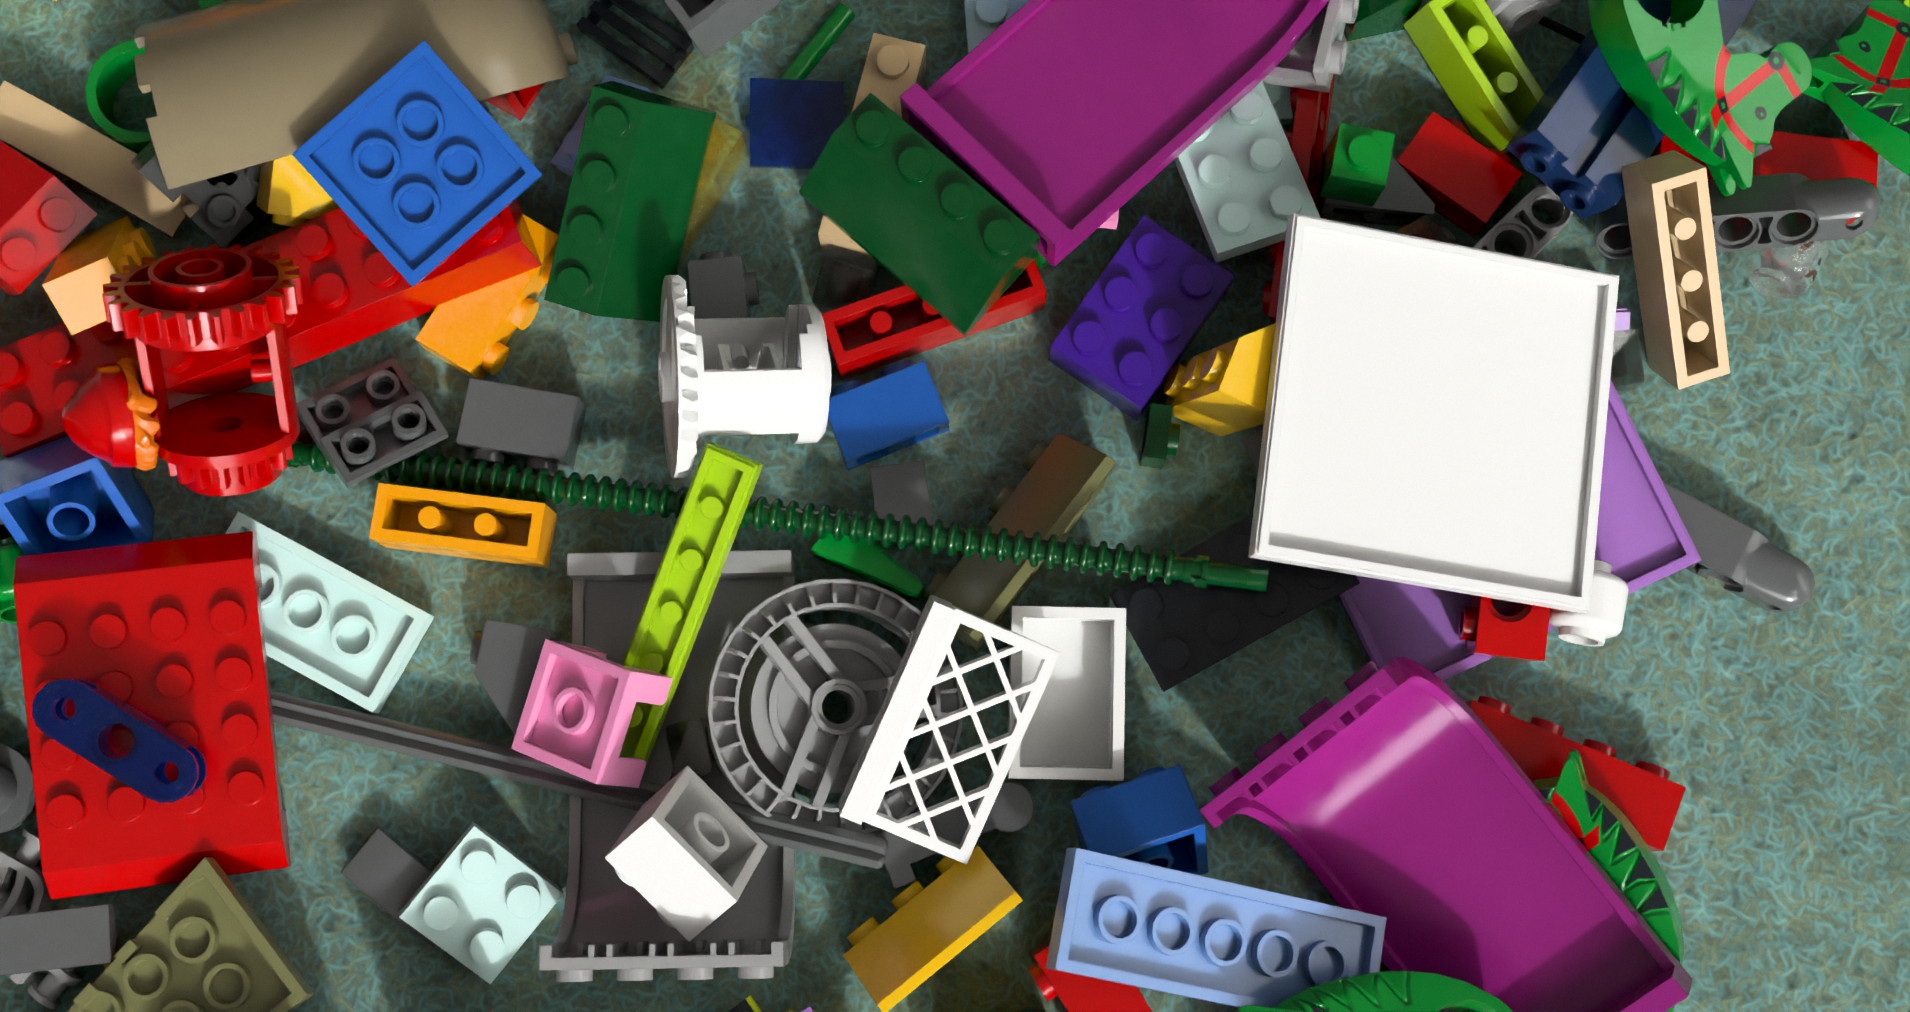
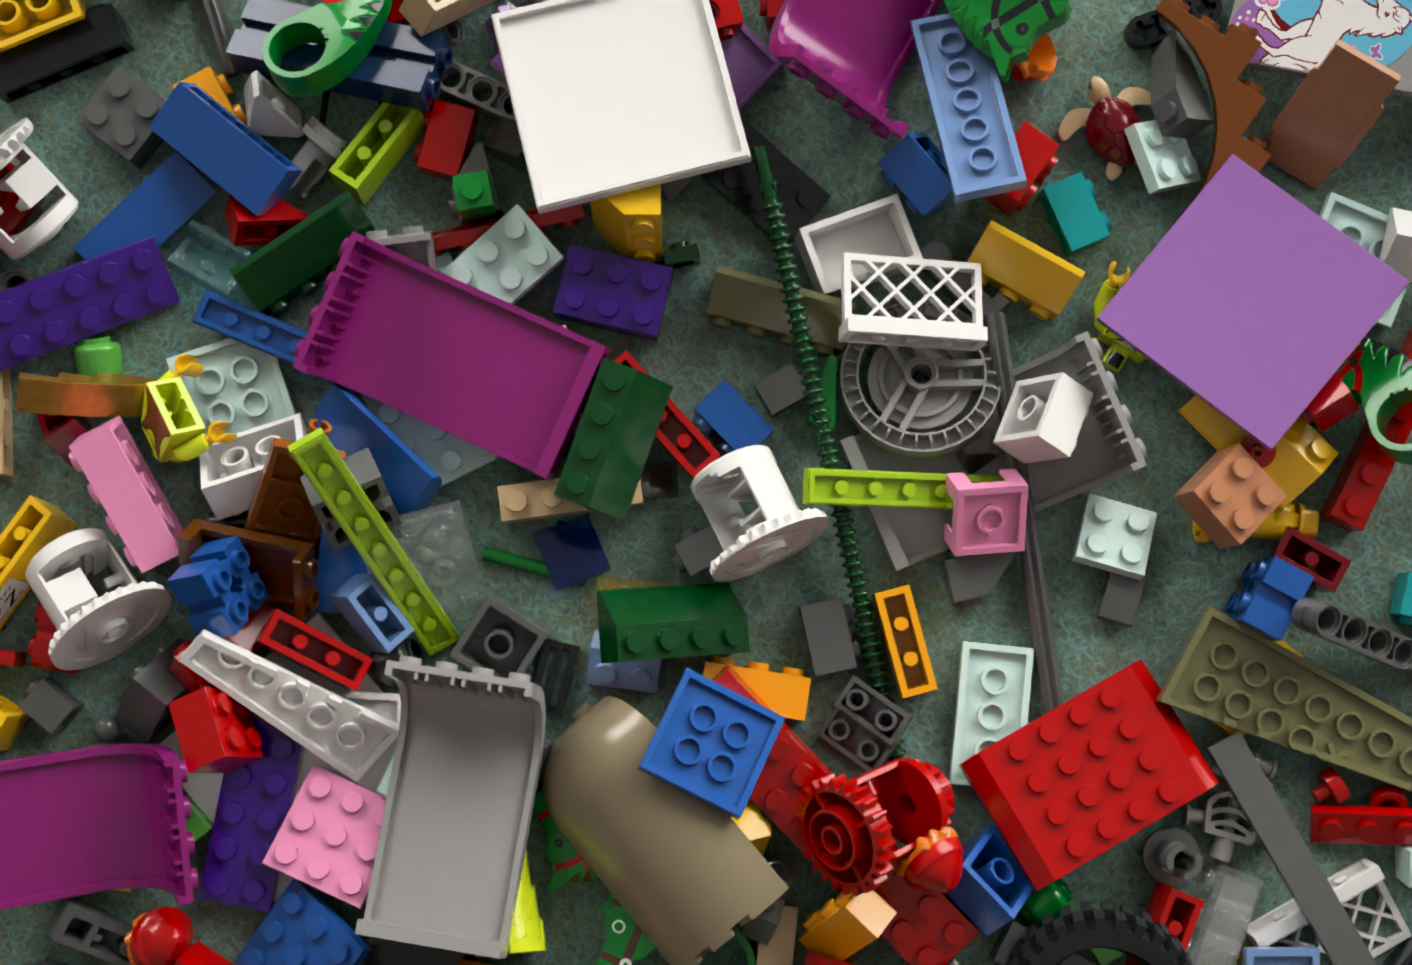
camera: 110 degrees left, 5 degrees up
clear blue piece [32,679,207,803] -> none

